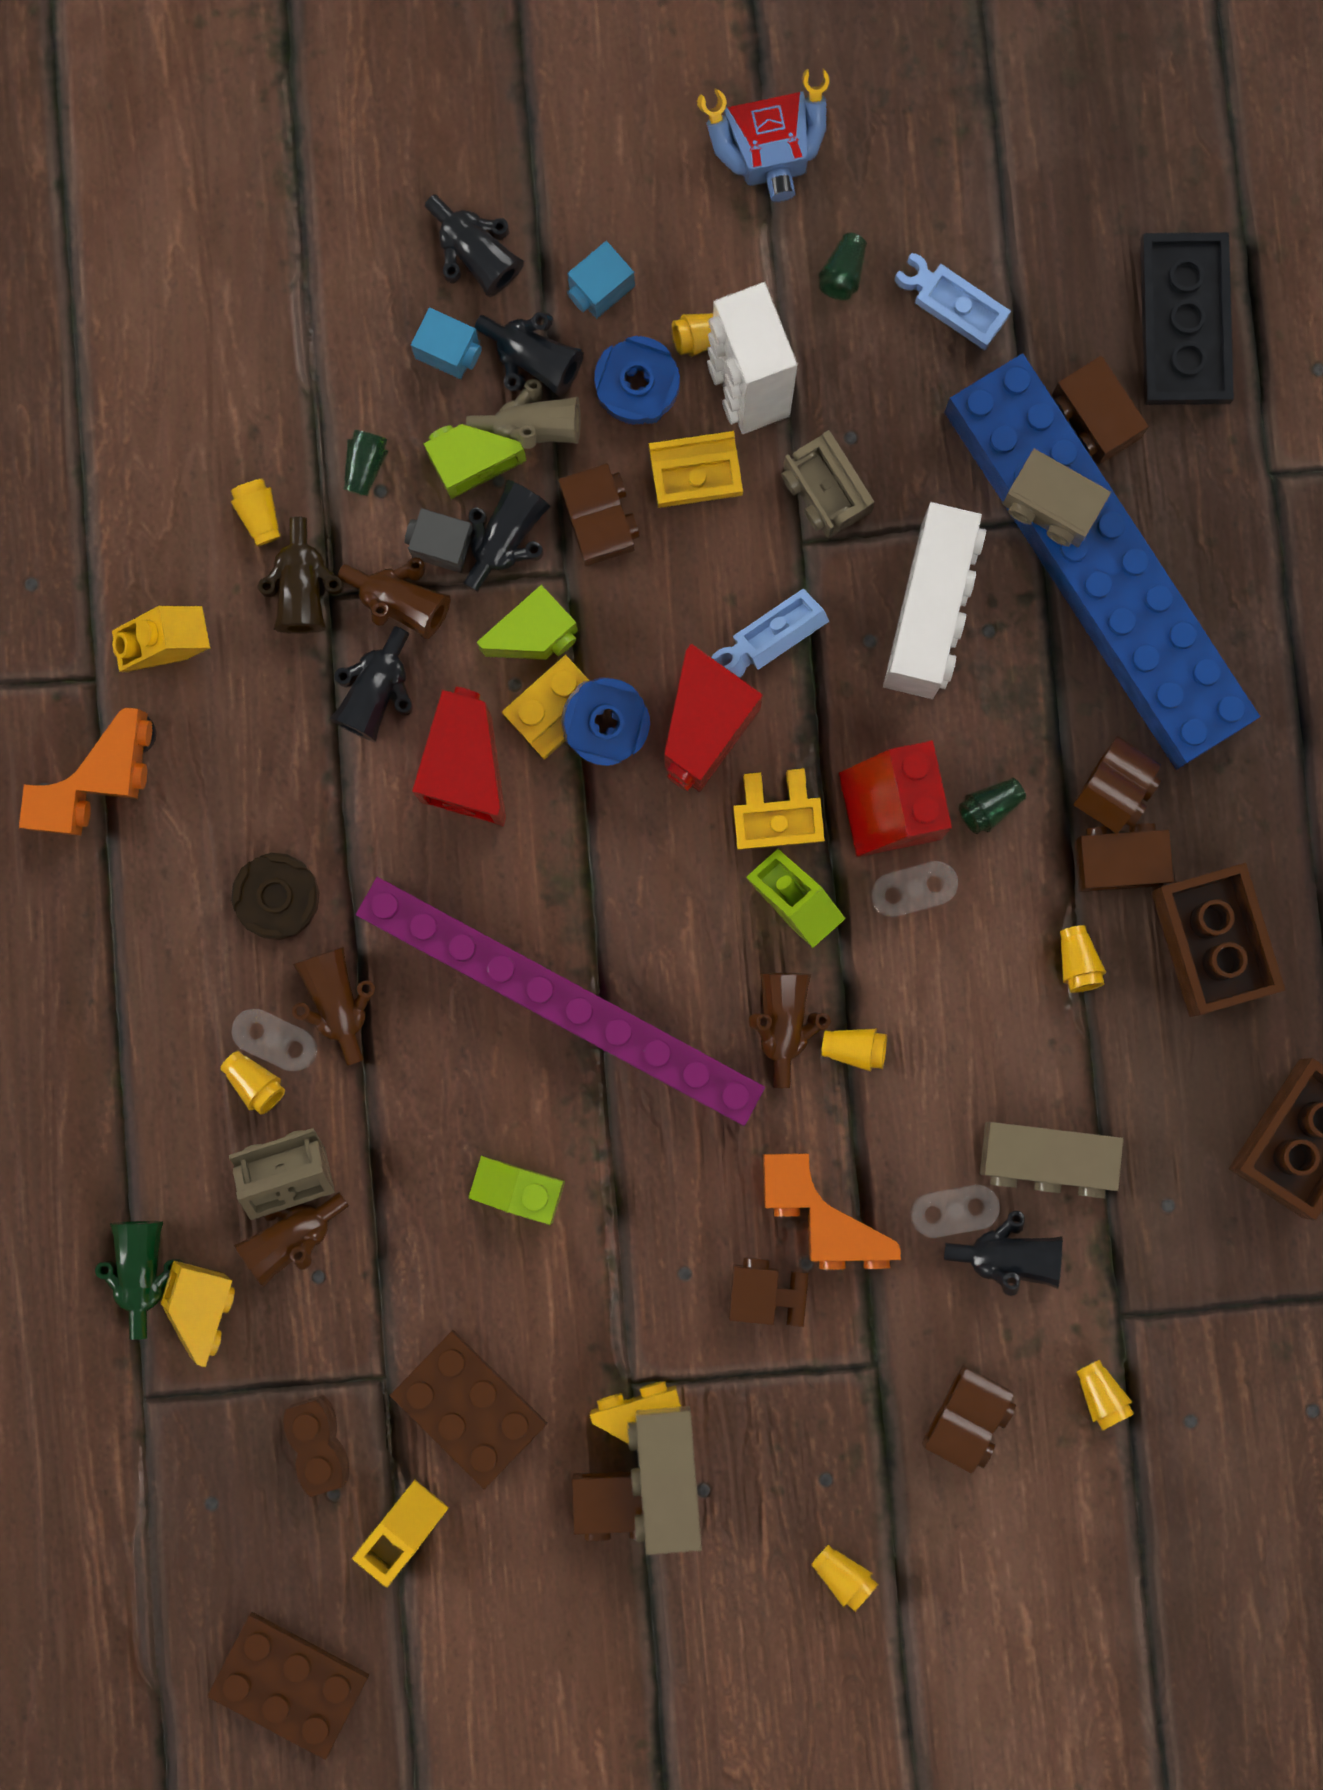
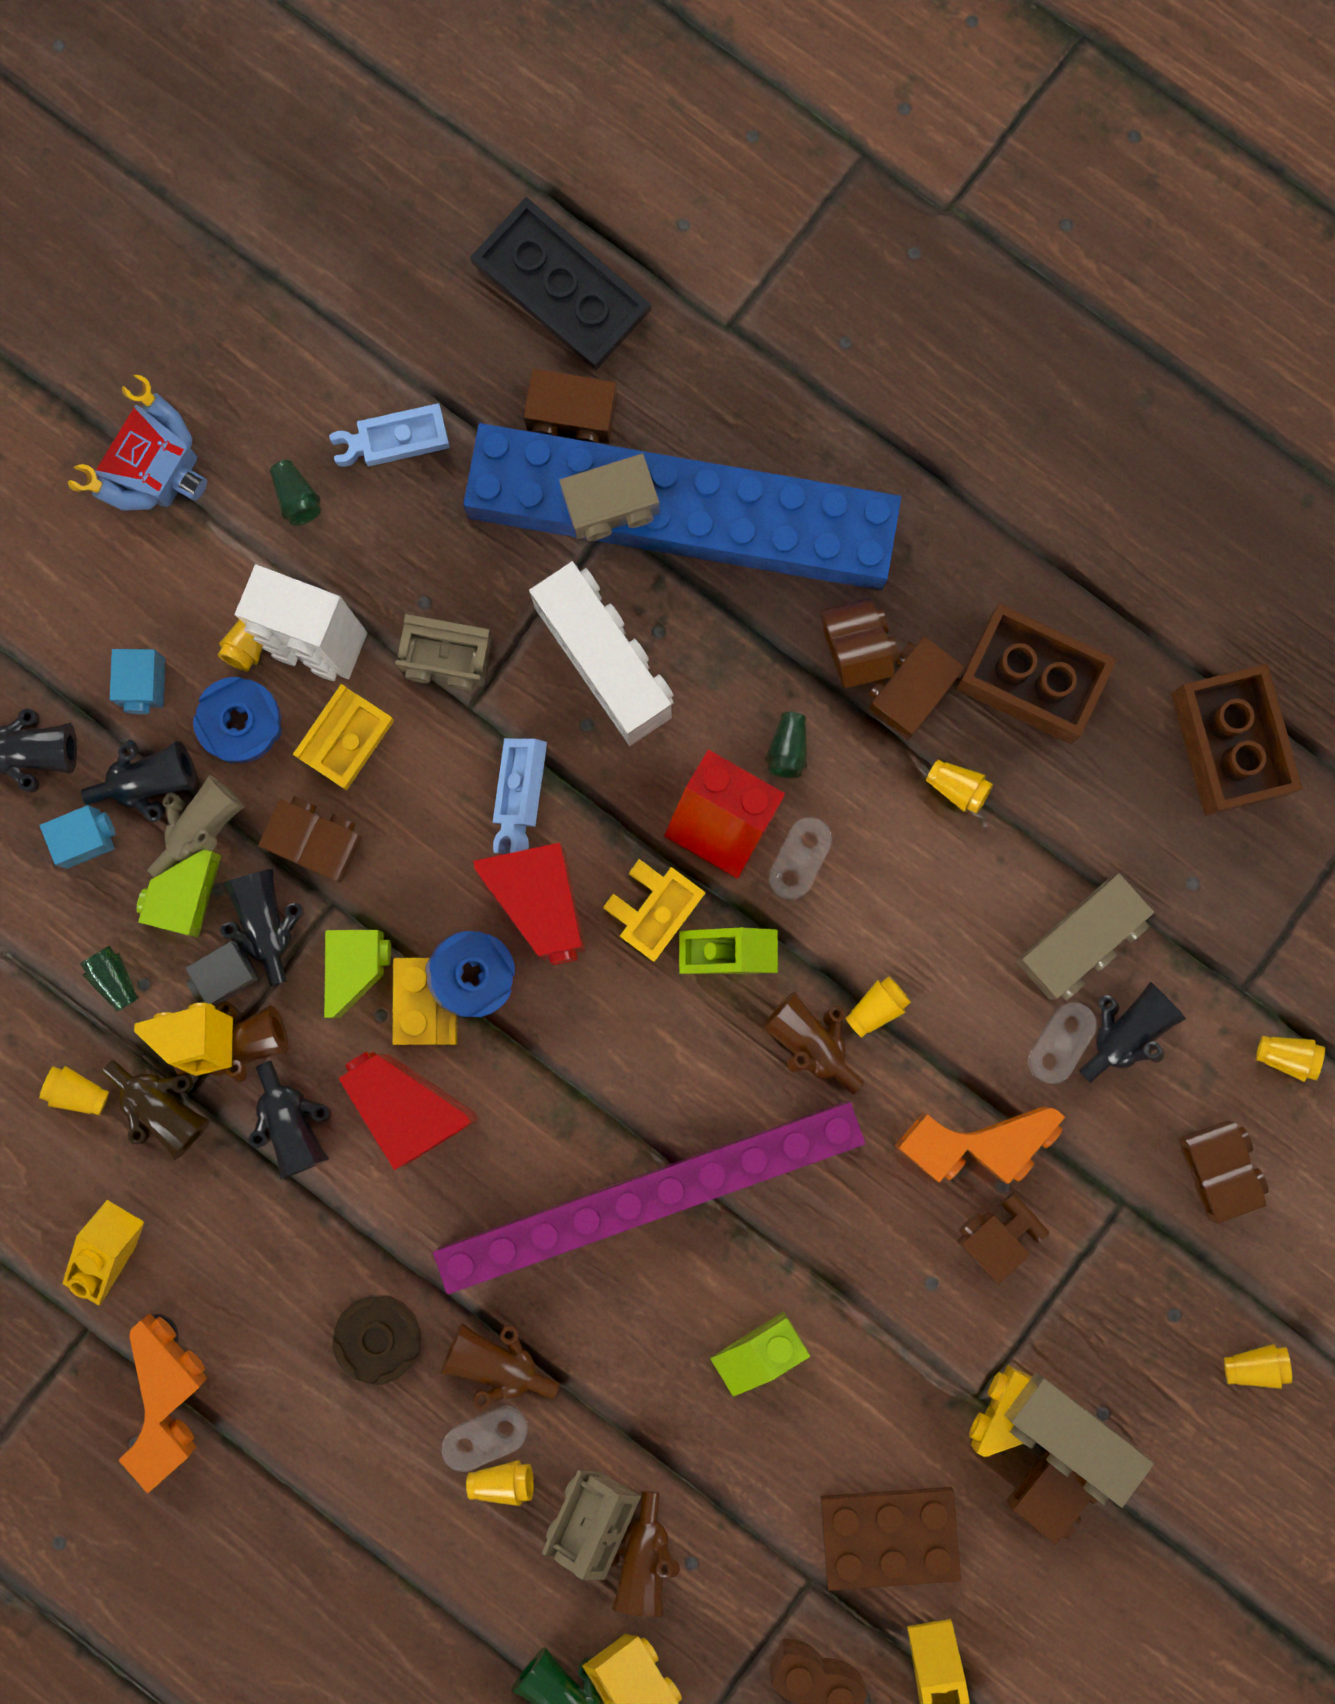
camera: 50 degrees left, 0 degrees up
none -> yellow slope [134,1003,233,1076]

